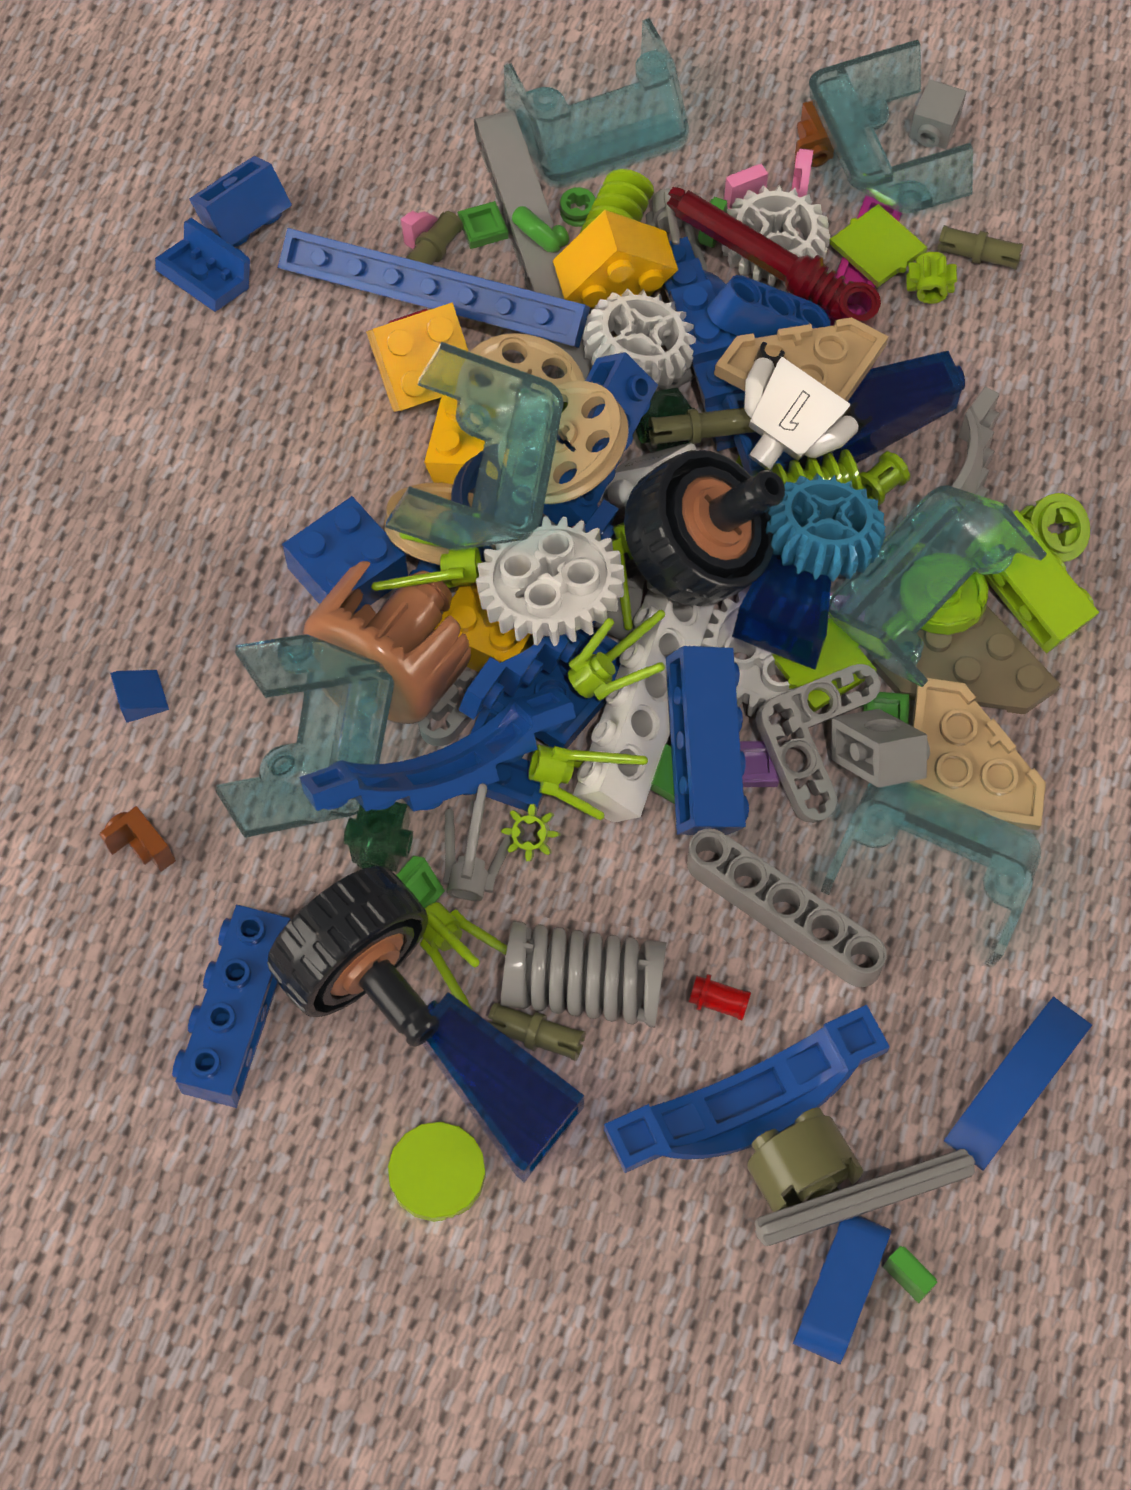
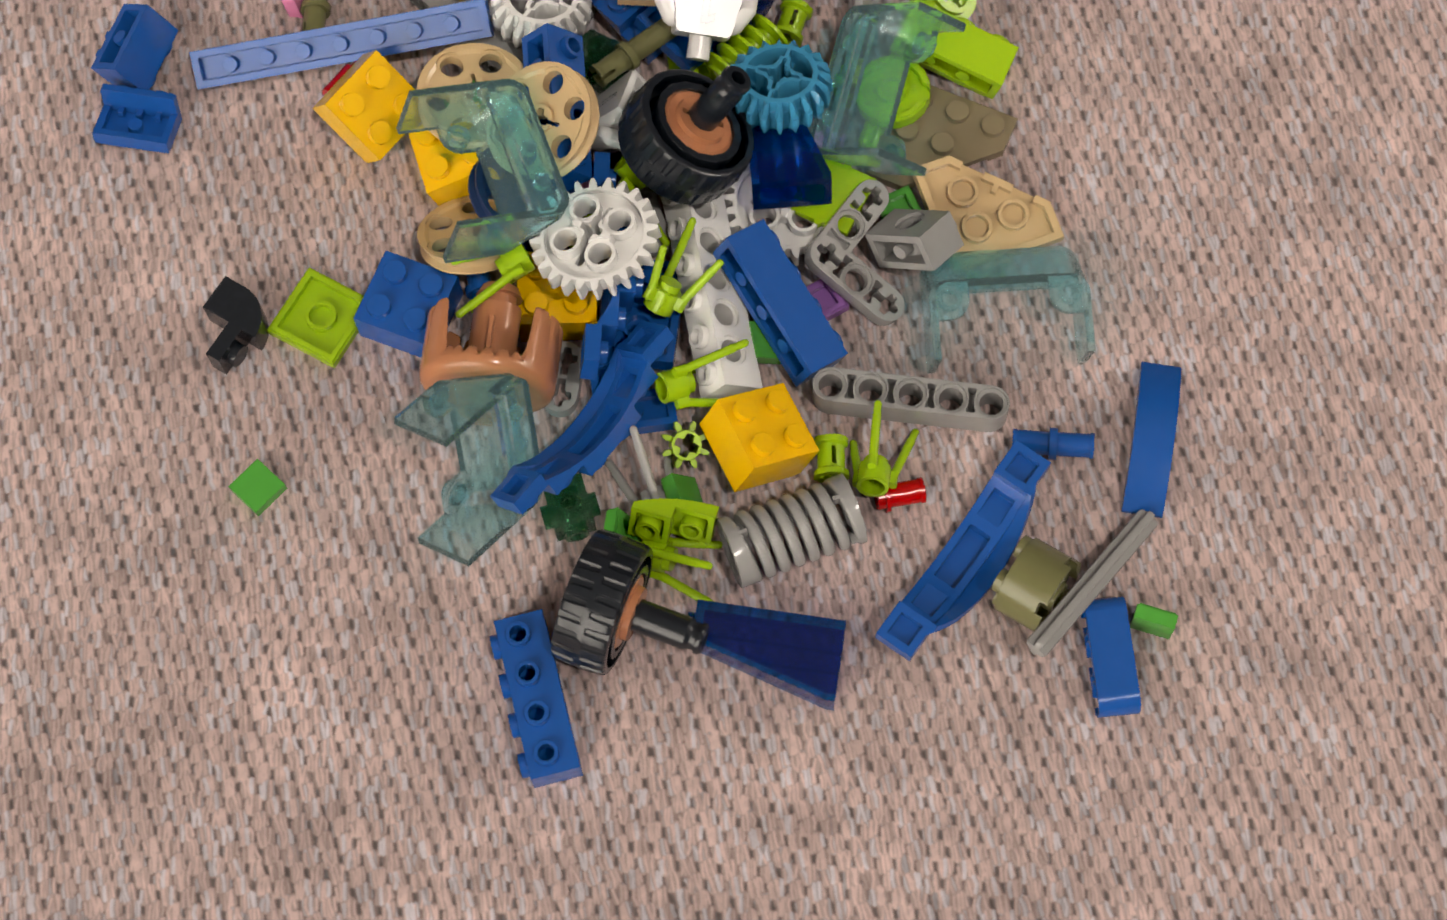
camera: 25 degrees left, 5 degrees up
dark orange bracket [99,806,176,872] -> none
blue slope [110,670,169,723] -> none
lime tile [388,1122,486,1222] -> none
olive pin [486,1002,586,1061] -> none
none -> black brick [203,276,269,375]
none -> bright green tile [228,459,287,516]
none -> lime tile [267,267,364,369]
none -> lime slope [627,498,720,545]
none -> bright green tile [661,473,703,502]
none -> yellow brick [699,383,820,492]
none -> lime bush [813,433,850,483]
none -> lime plant [849,400,919,497]
none -> blue pin [1012,428,1095,460]

